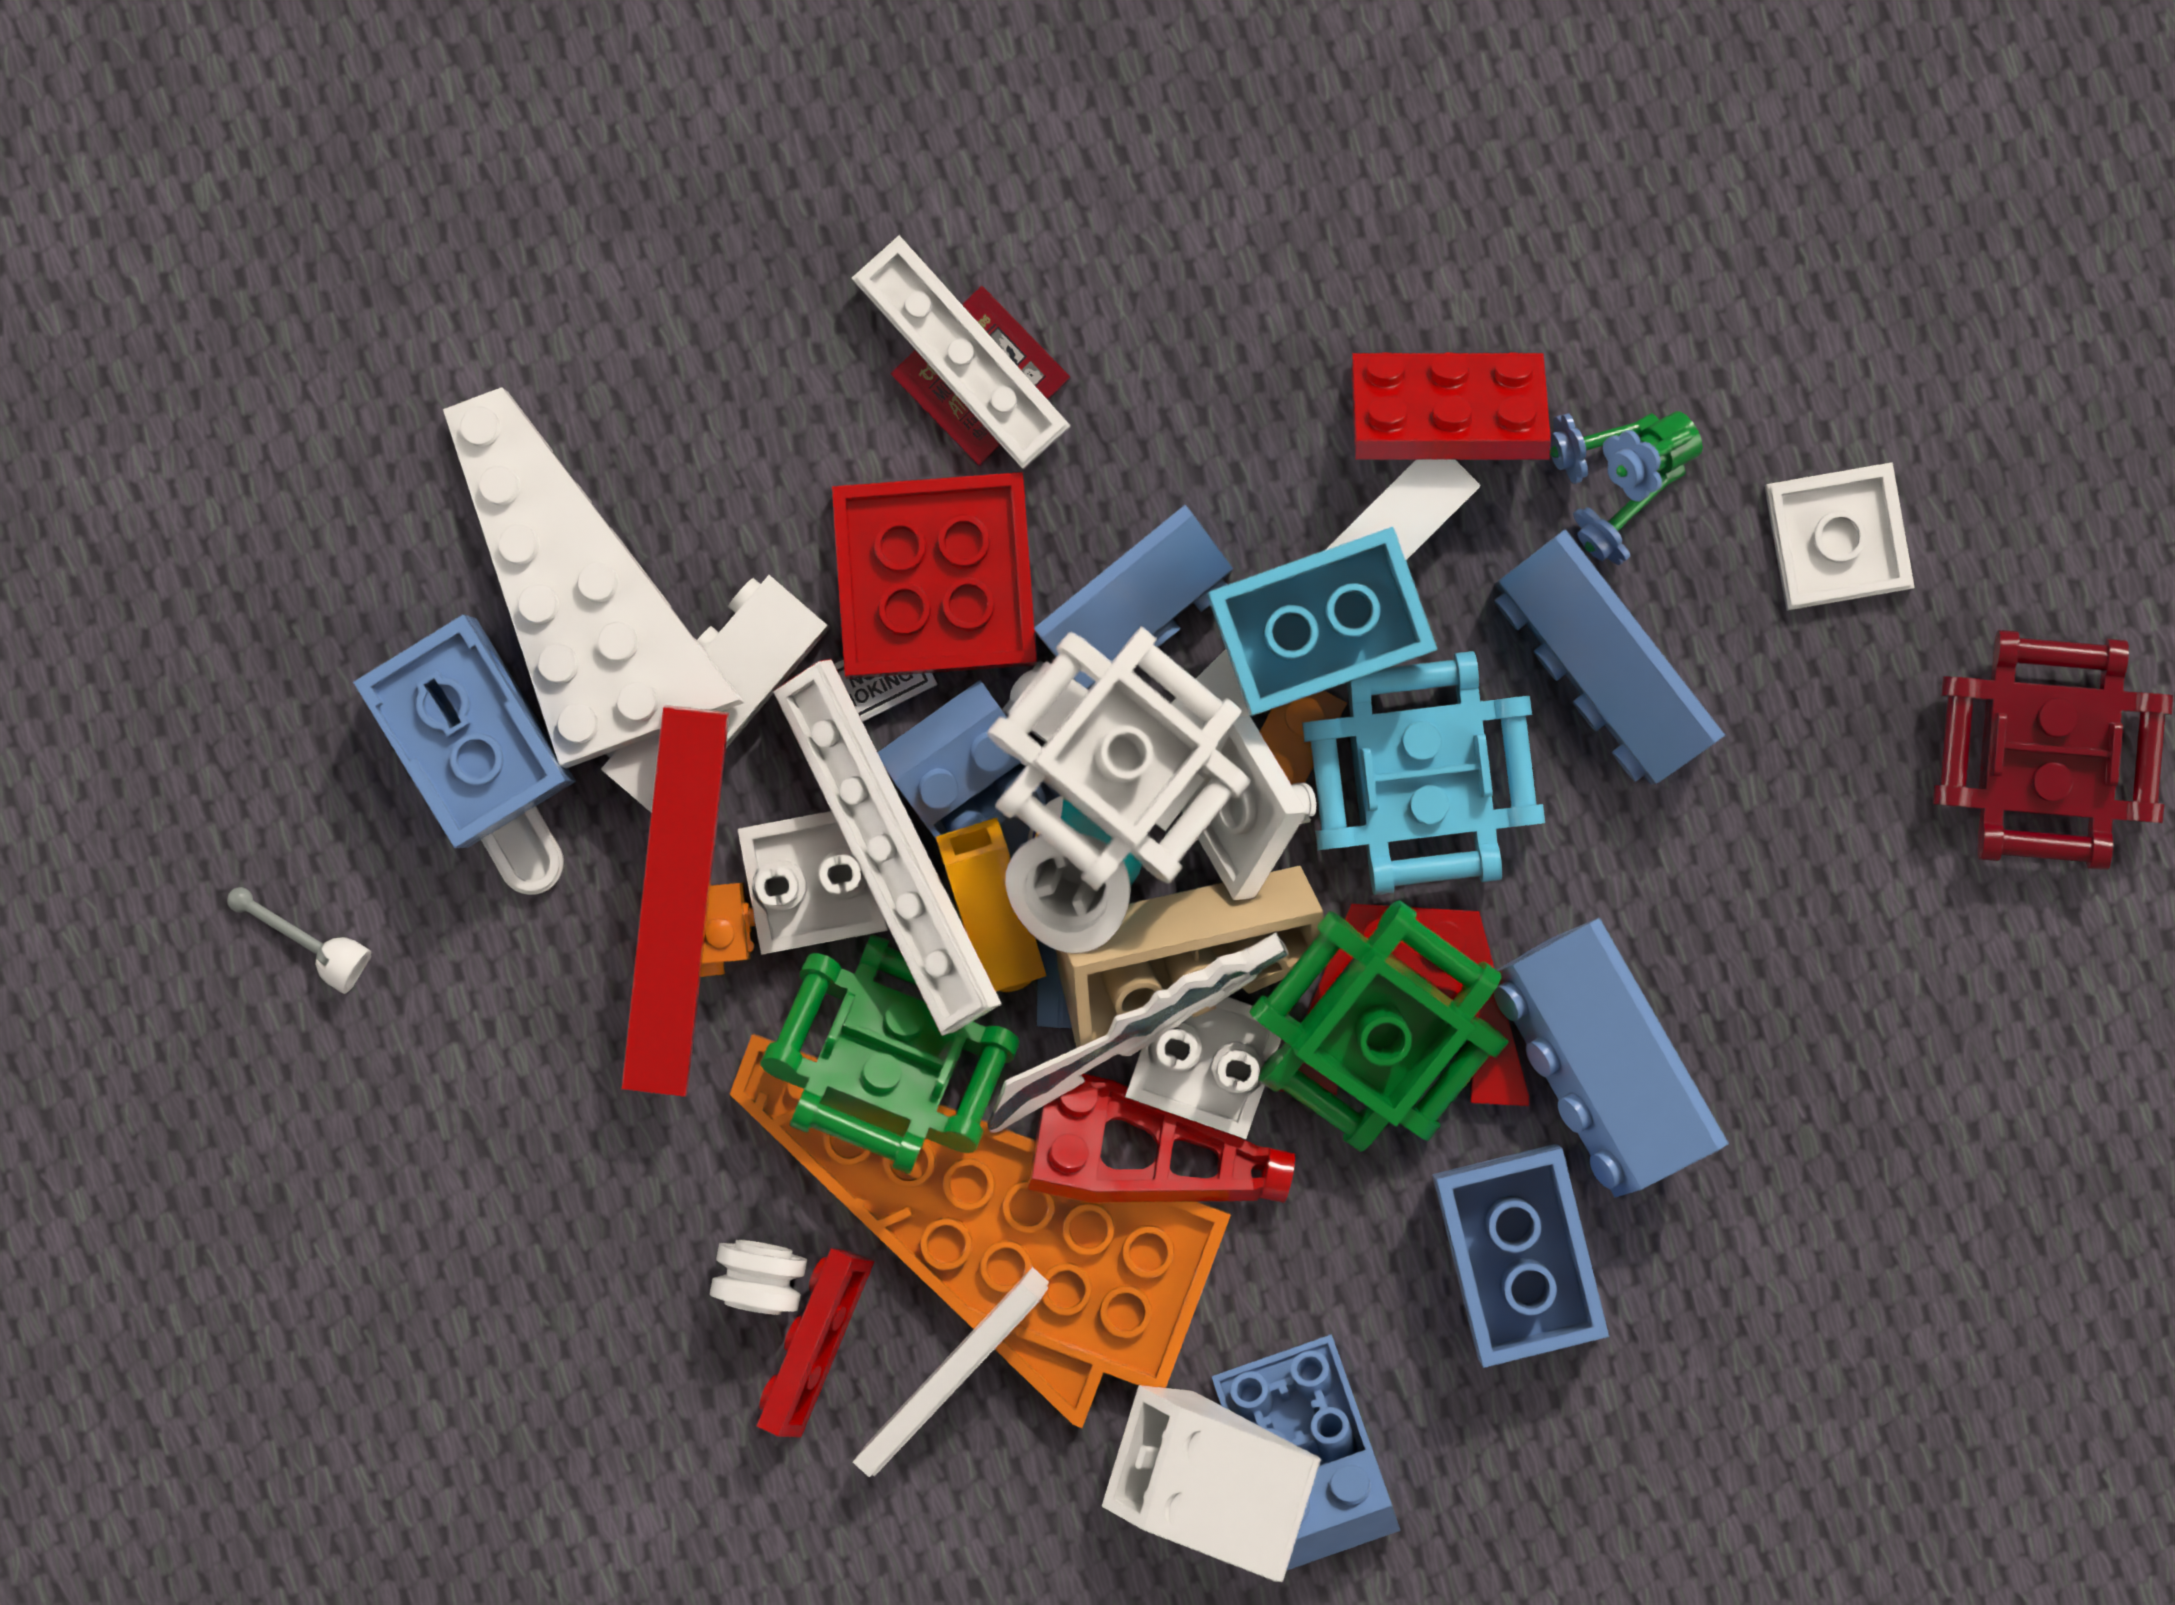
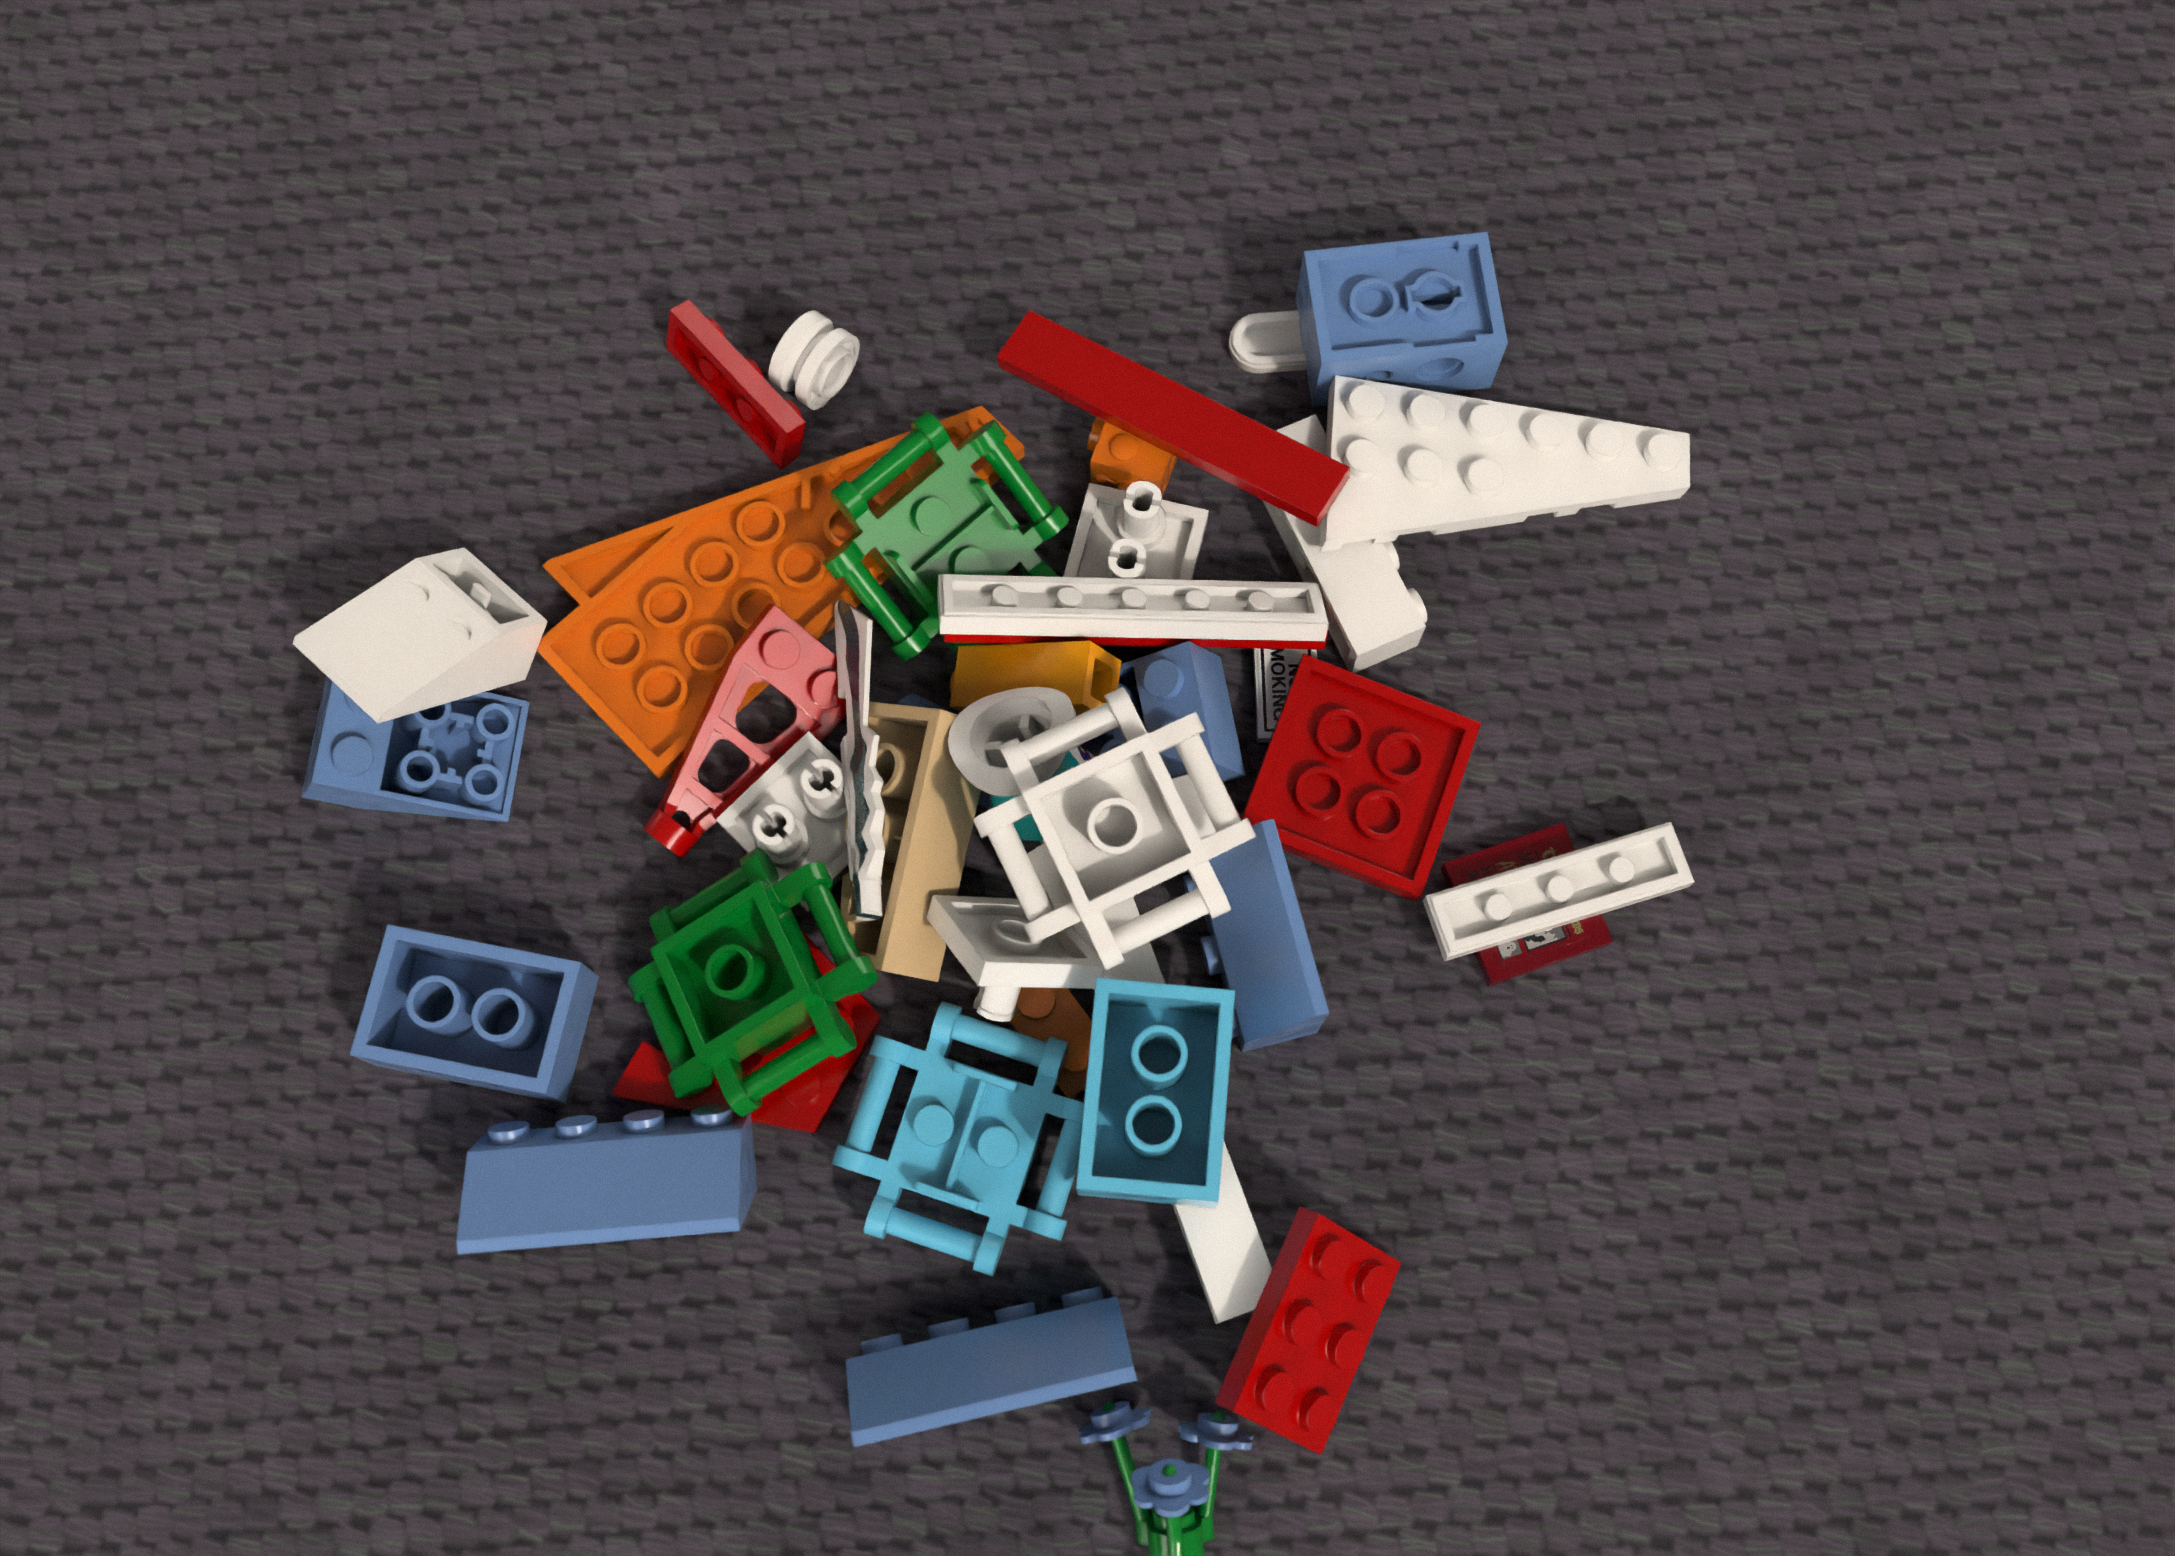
camera: 115 degrees right, 15 degrees down
hinge [227,887,372,994] -> none
white tile [853,1267,1049,1477] -> none

